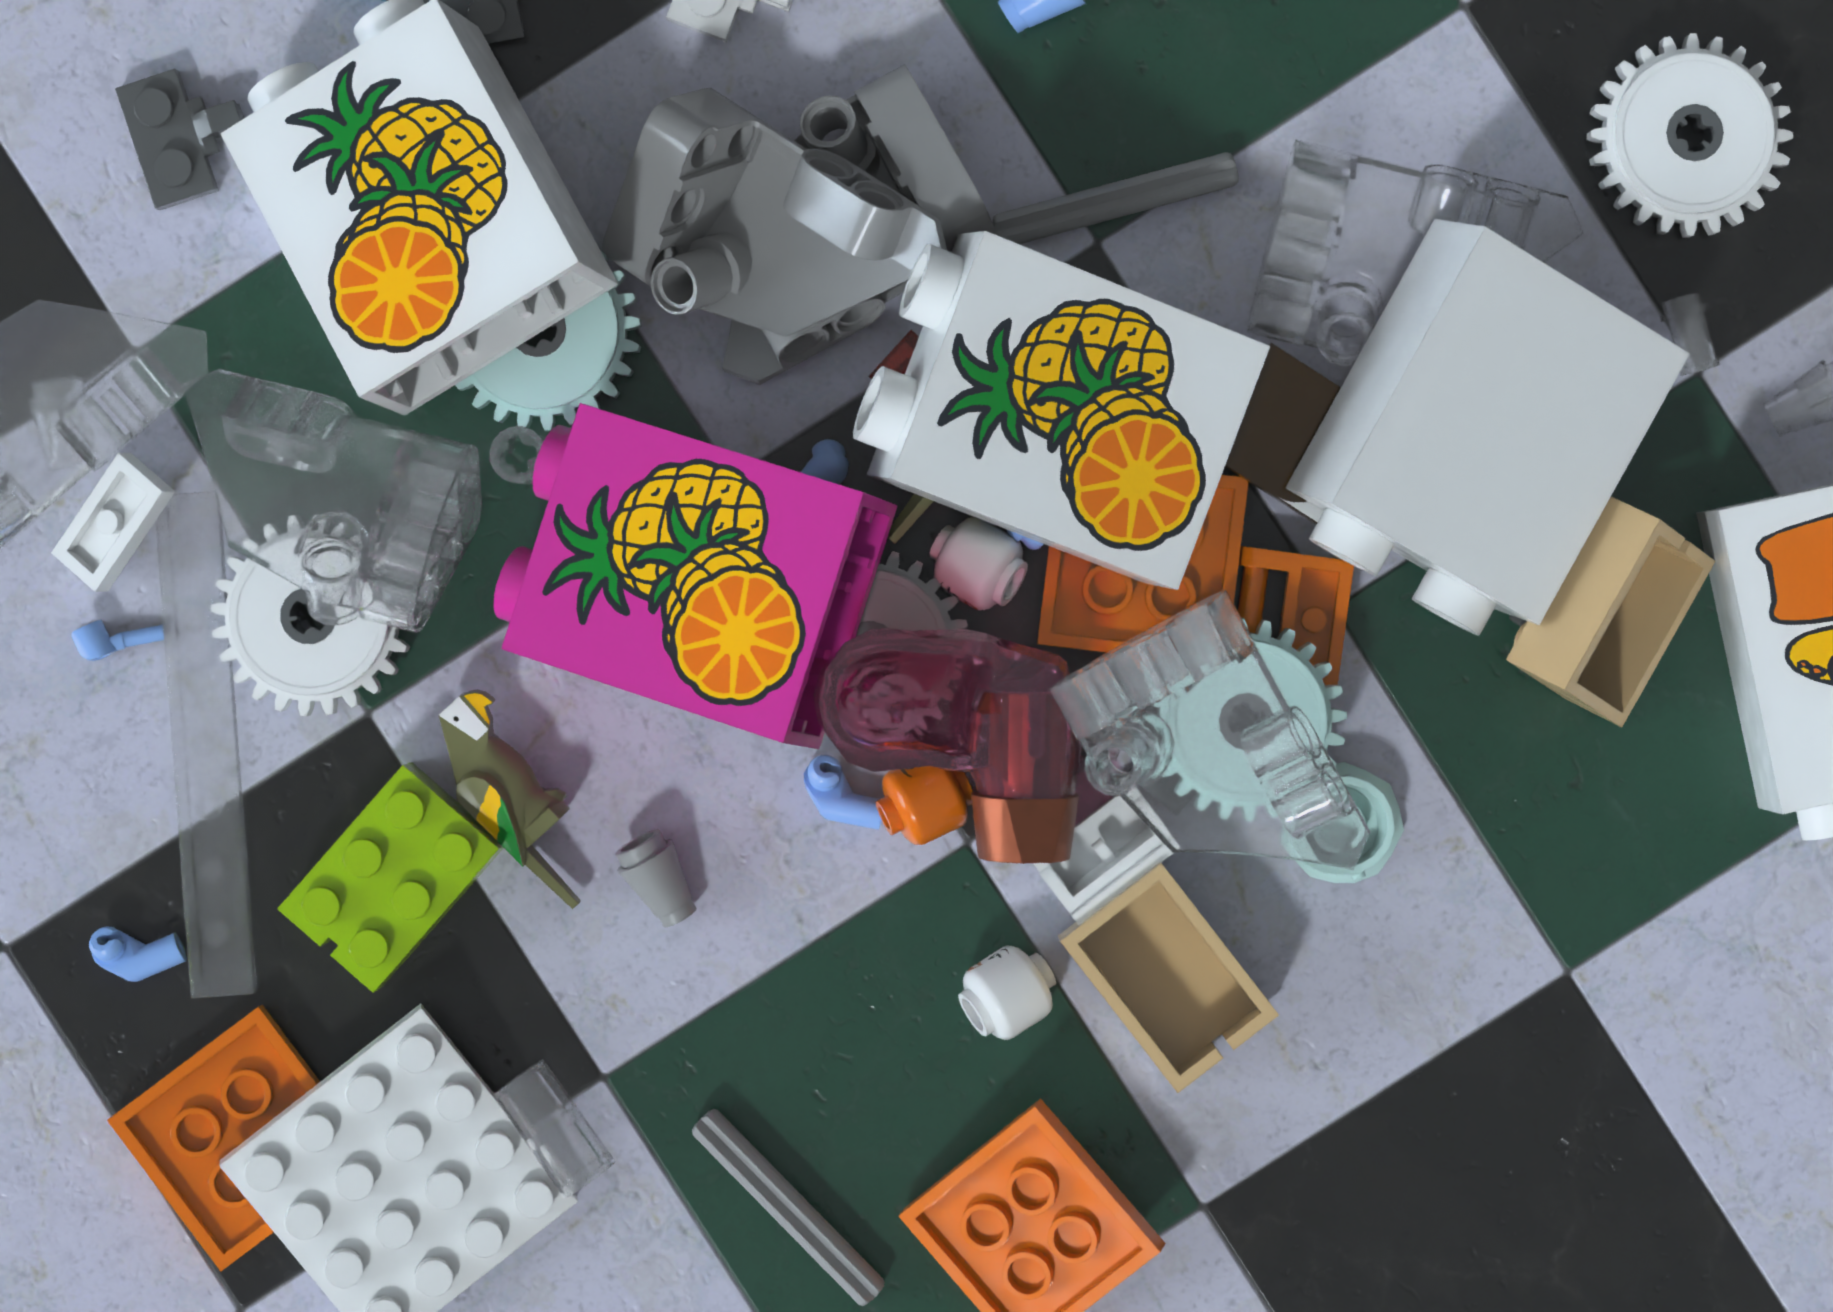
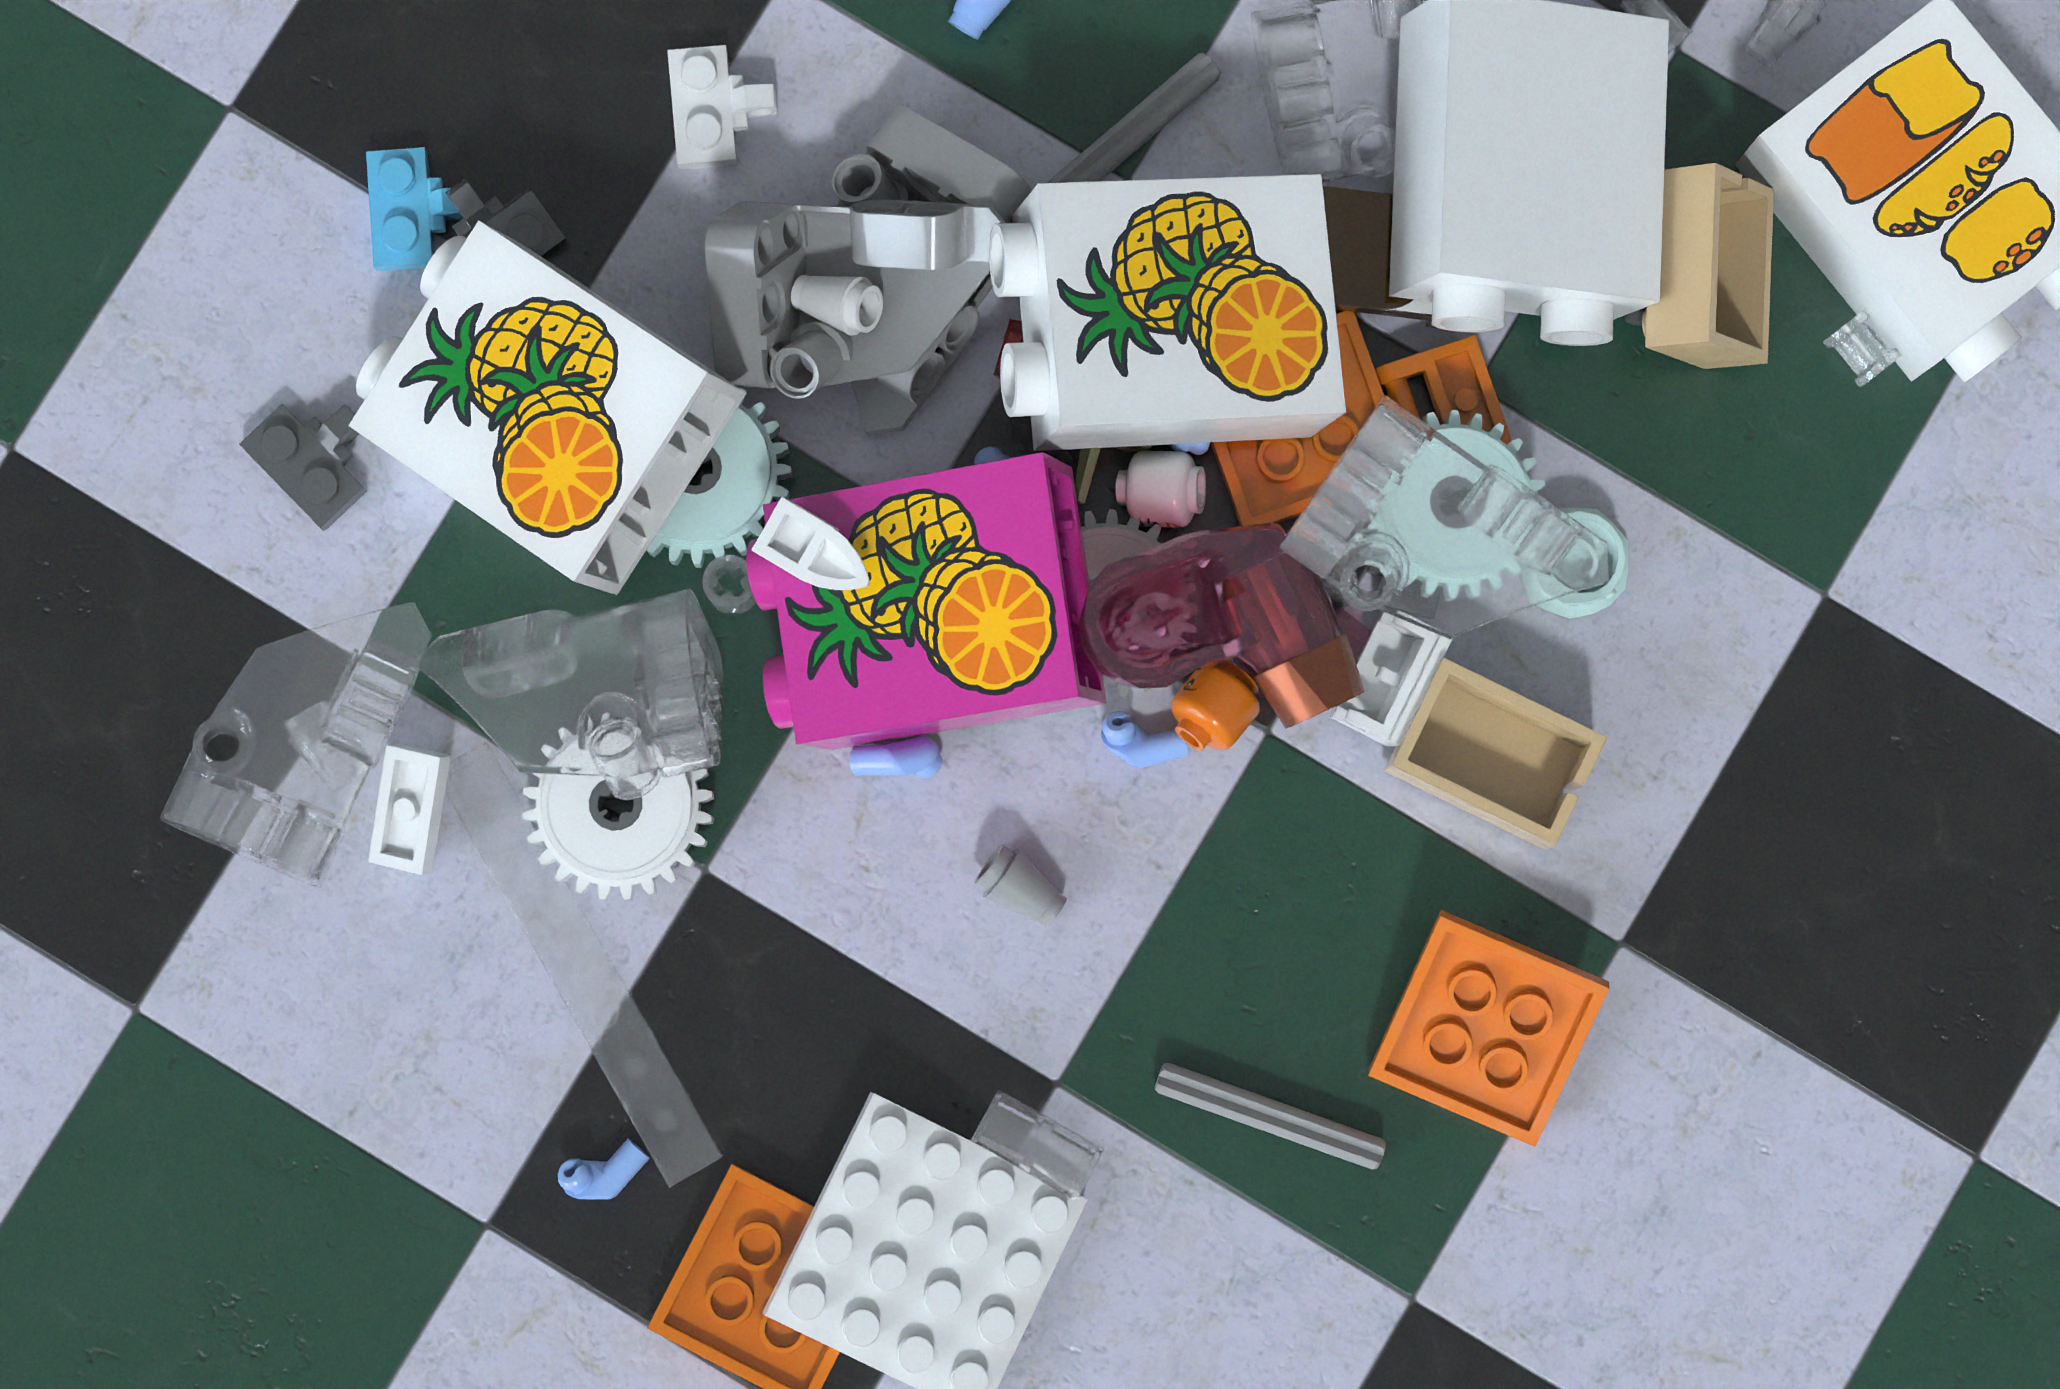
camera: 30 degrees left, 5 degrees down
light blue hand [72,619,166,661] -> none
lime piece [277,762,503,993] -> none
olive animal [438,689,581,909] -> none
white head [958,945,1056,1040] -> none
none -> white plate [752,497,870,590]
none -> white cone [791,275,883,336]
none -> light blue arm [850,736,943,778]
none -> clear bush [1823,309,1902,388]

